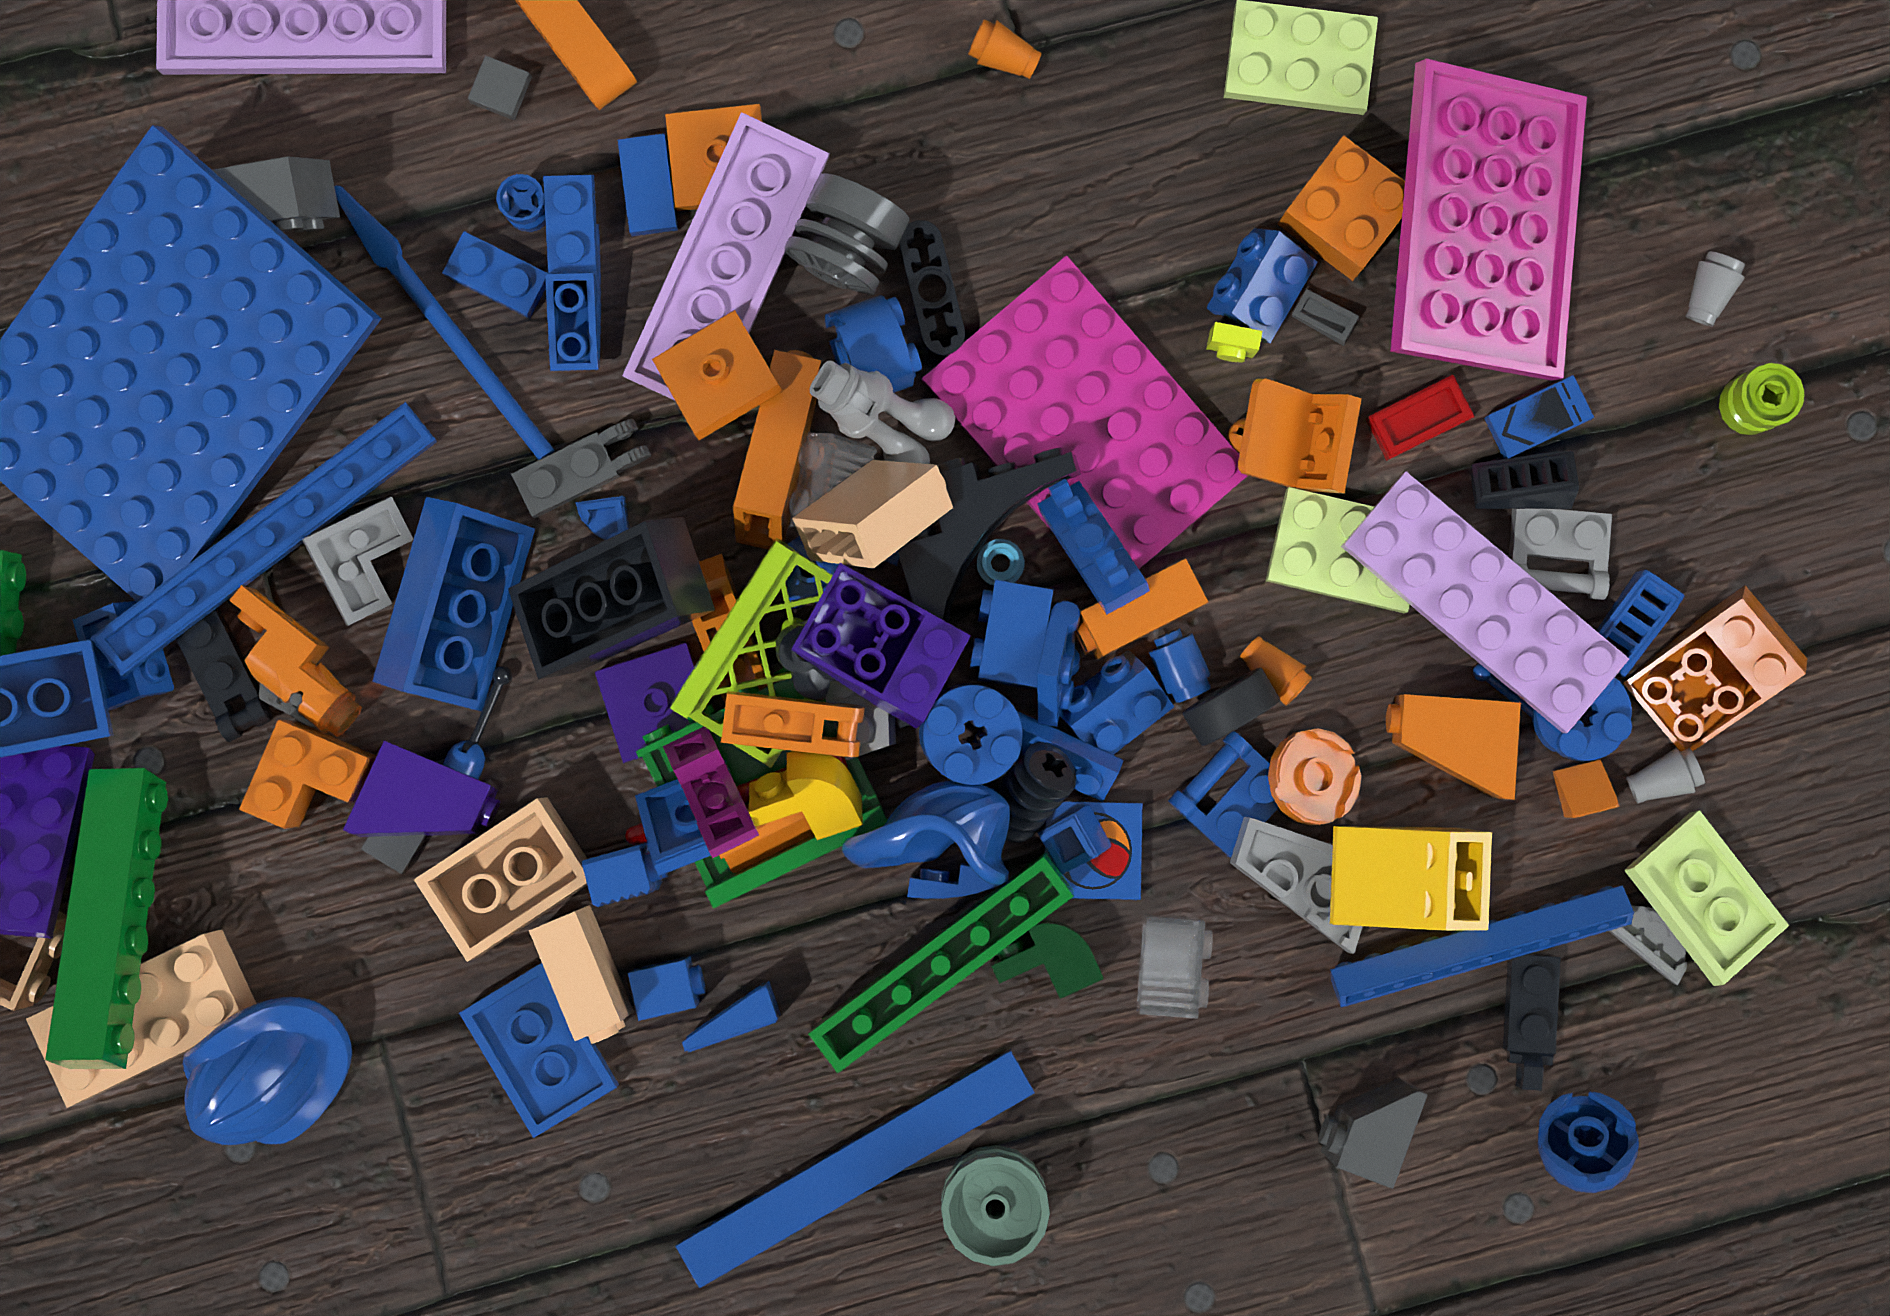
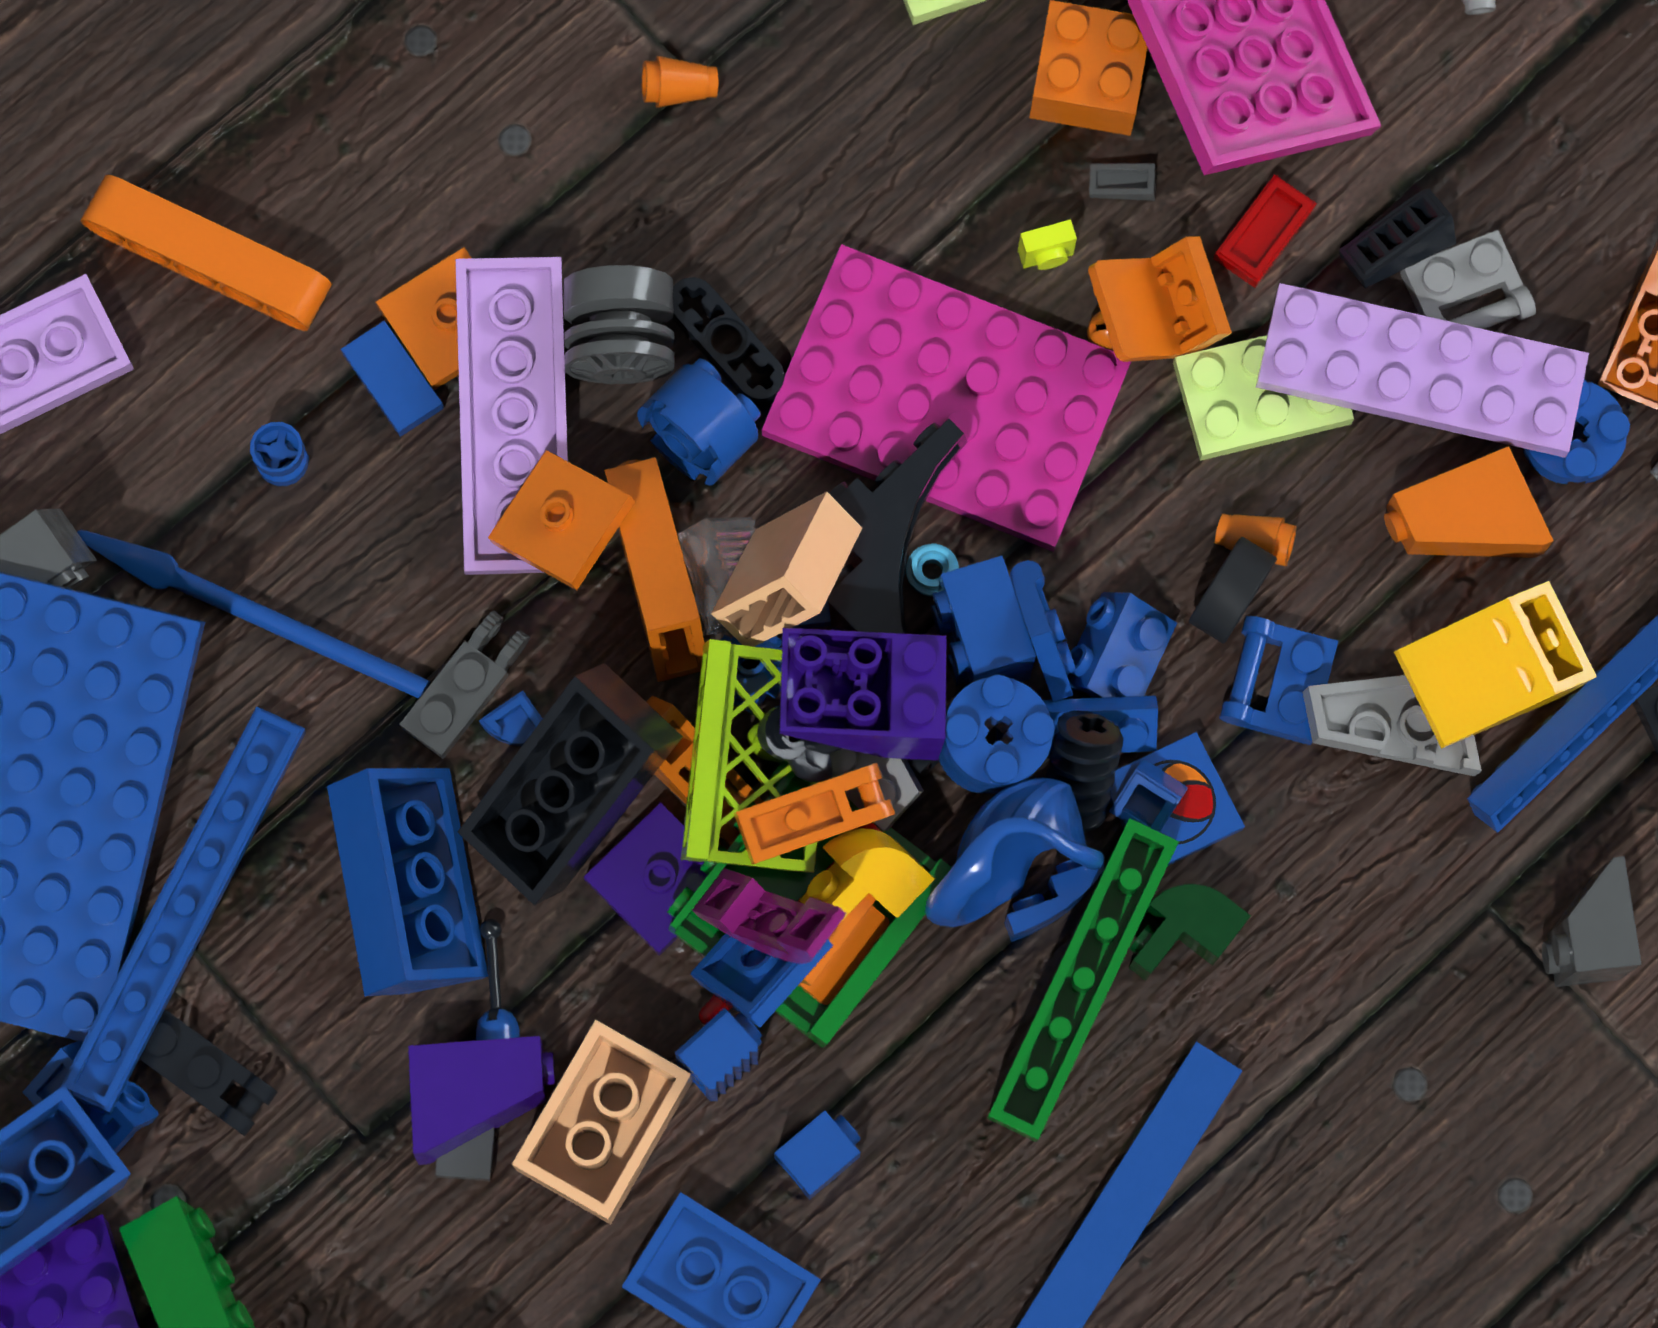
camera: 30 degrees left, 10 degrees down
orange plate [229,585,362,737] -> none
orange brick [239,720,377,829] -> none
light grey plate [302,497,414,626] -> none
blue plate [442,231,548,319] -> none
dark grey tile [468,55,532,121] -> none
light nougat brick [529,905,634,1044] -> none
blue slope [543,175,601,371] -> none
blue slope [682,981,781,1053] -> none
light grey piece [810,360,955,464] -> none
sand green wheel [941,1145,1050,1266] -> none
blue plate [1037,479,1150,615] -> none
orange brick [1075,559,1208,660] -> none
clear brick [1136,914,1213,1019] -> none
blue brick [1148,628,1211,703] -> none
blue bracket [1207,228,1317,343] -> none
orange tile [1268,728,1361,825] -> none
blue hinge [1473,663,1533,718] -> none
blue tile [1484,375,1594,459] -> none
orange slope [1553,760,1619,818] -> none
blue slope [1596,570,1685,677] -> none
lime wheel [1719,363,1804,435] -> none

